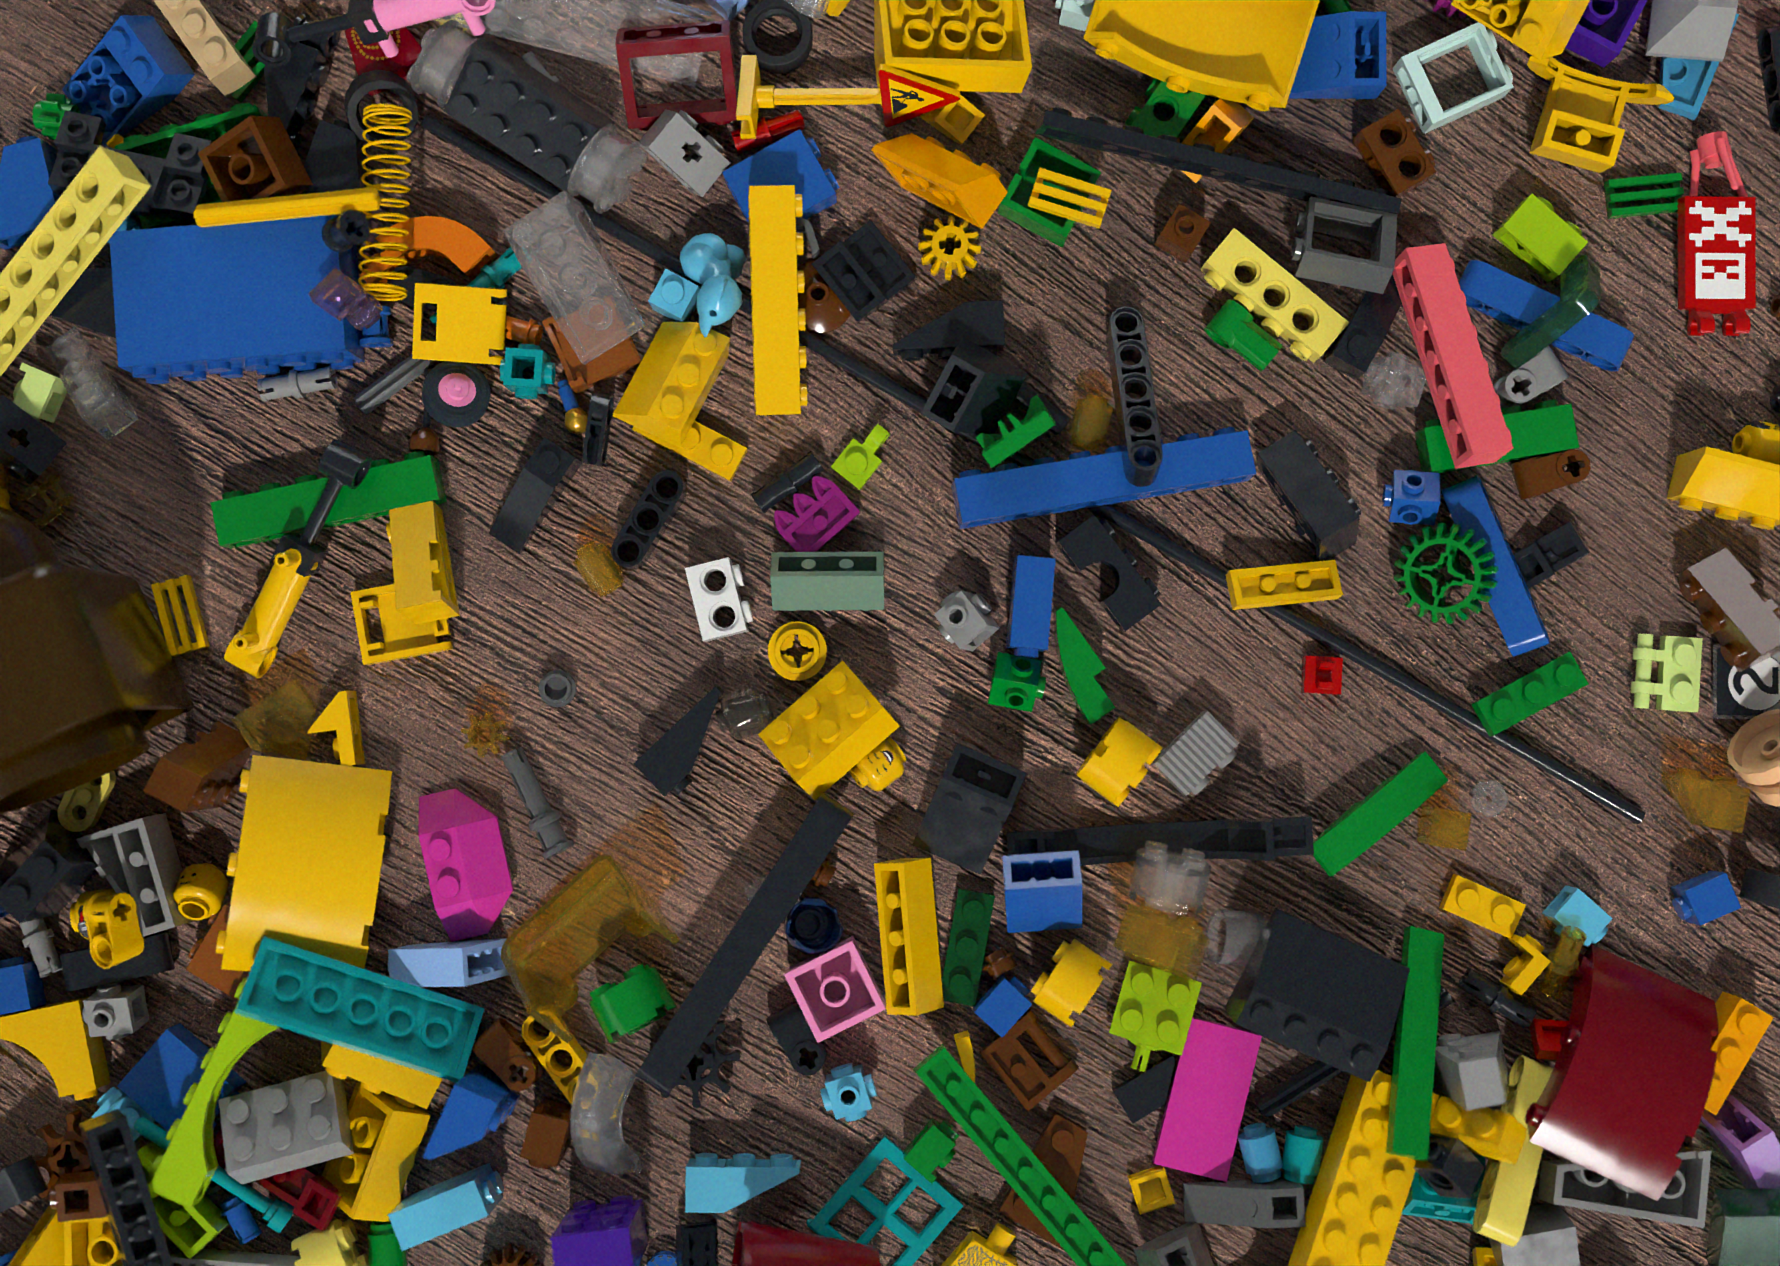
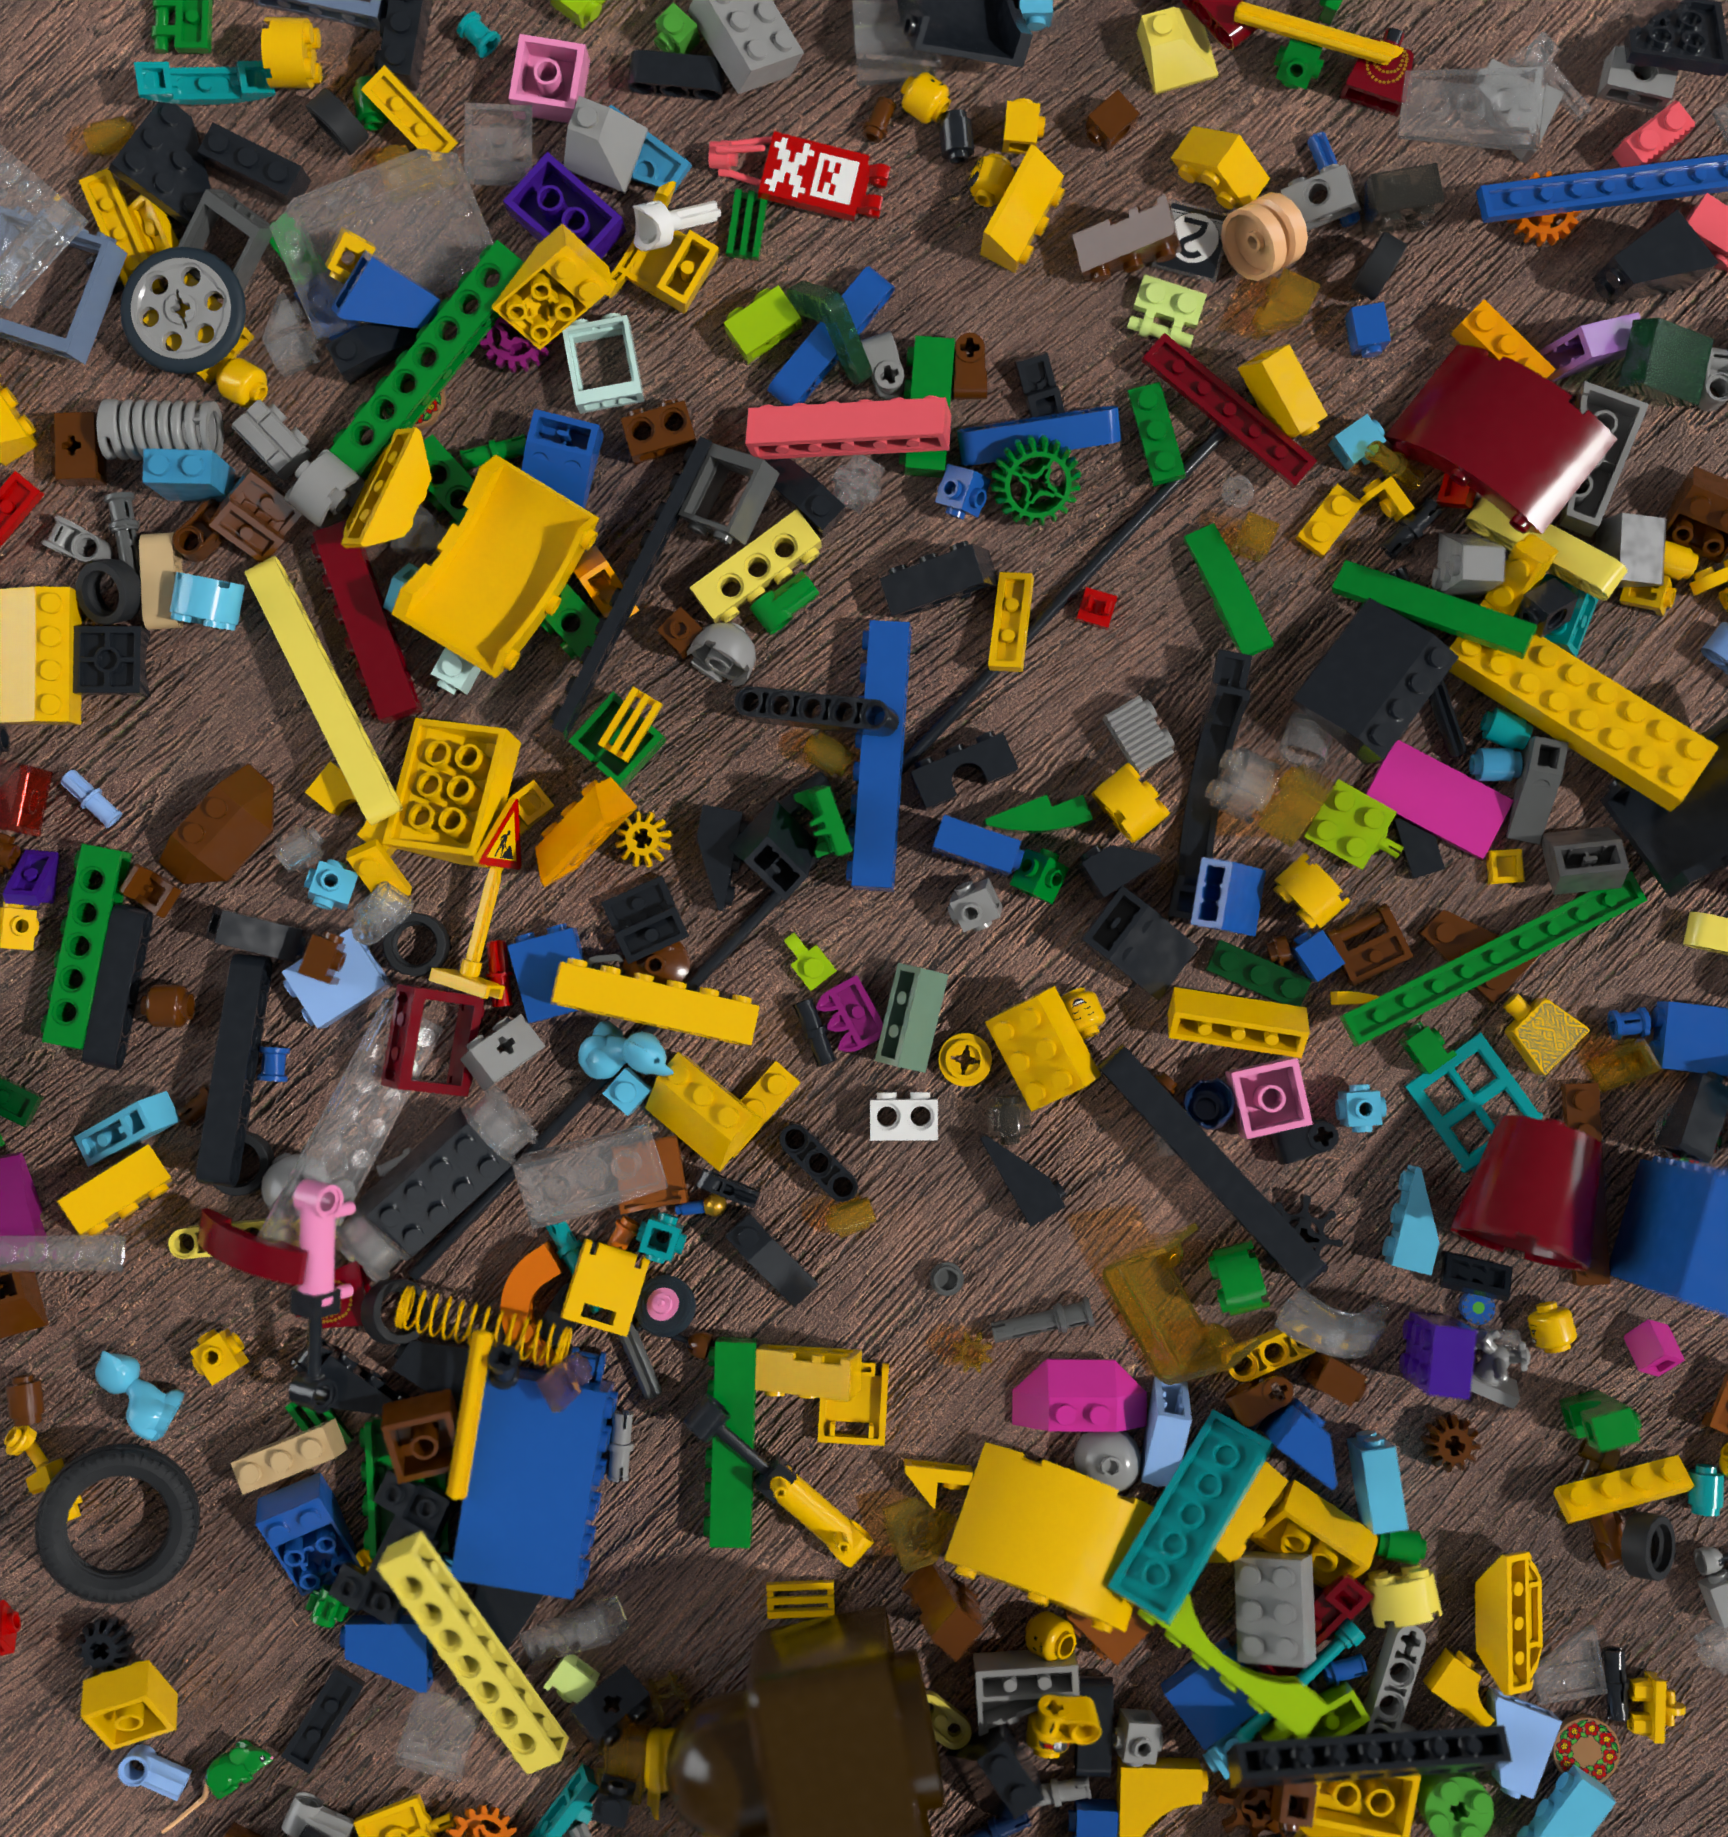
camera: 80 degrees left, 0 degrees up
none -> white piece [633,200,721,252]
none -> light grey cylinder [687,622,756,686]
none -> light grey cylinder [1074,1430,1141,1493]
none -> black slope [1076,844,1162,900]
none -> dark red plate [1142,333,1317,489]
none -> yellow brick [1237,344,1328,438]

